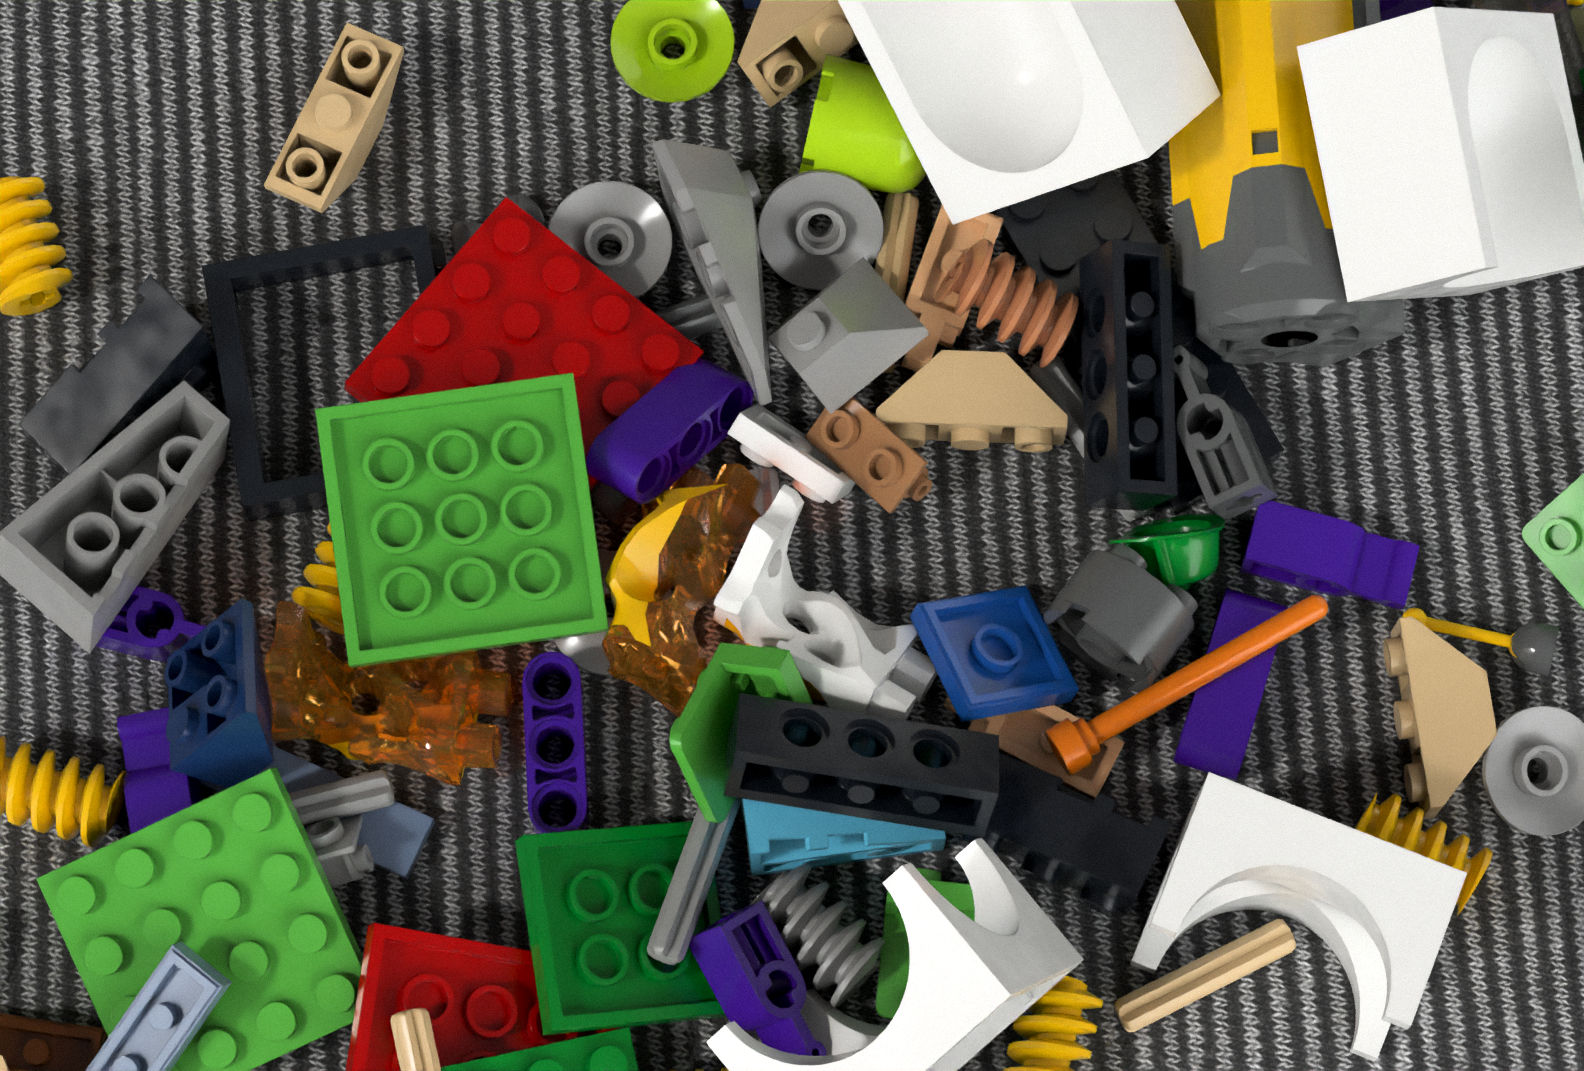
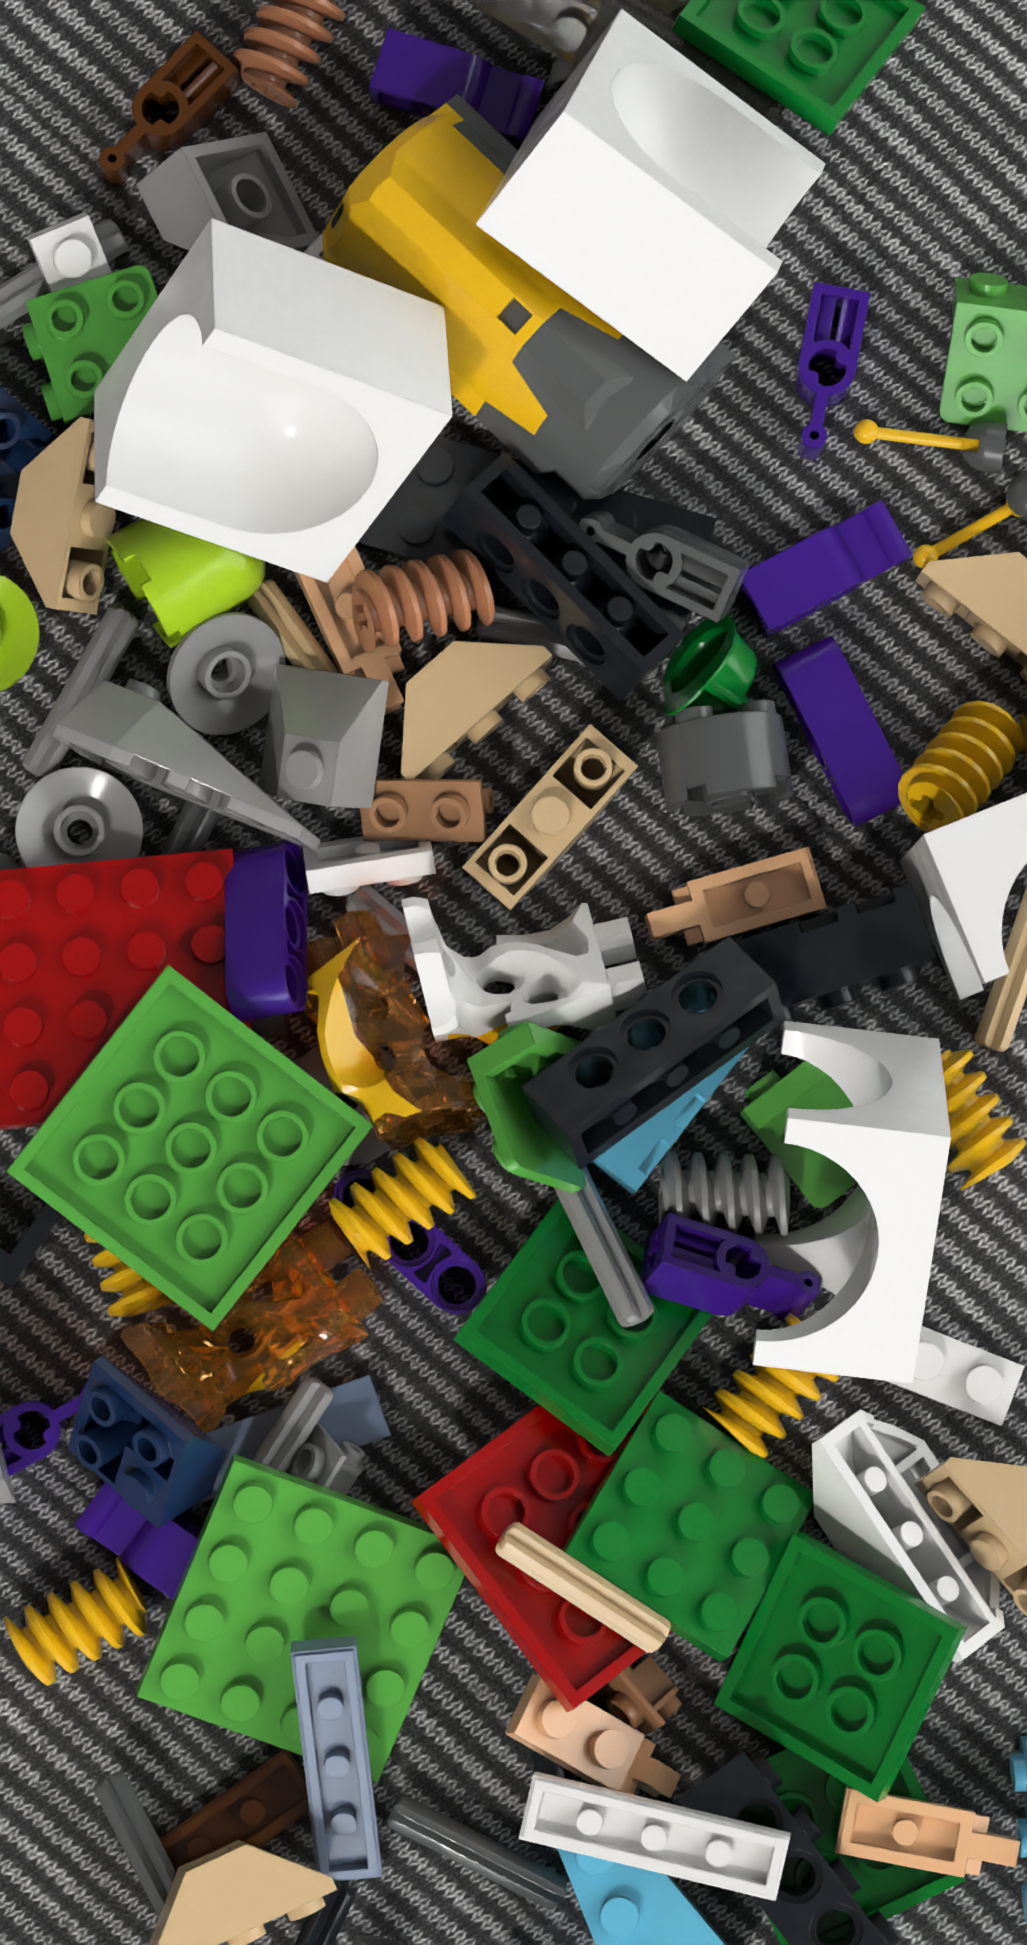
camera: 50 degrees left, 10 degrees up
blue tile [910,585,1079,722] -> none
orange piece [1044,595,1328,776] -> none
none -> light grey axle [23,606,139,779]
none -> yellow piece [328,1137,477,1270]
none -> tan slope [462,724,638,911]
none -> dark purple piece [795,282,871,461]
none -> hinge [854,419,1008,474]
none -> yellow piece [898,701,1026,833]

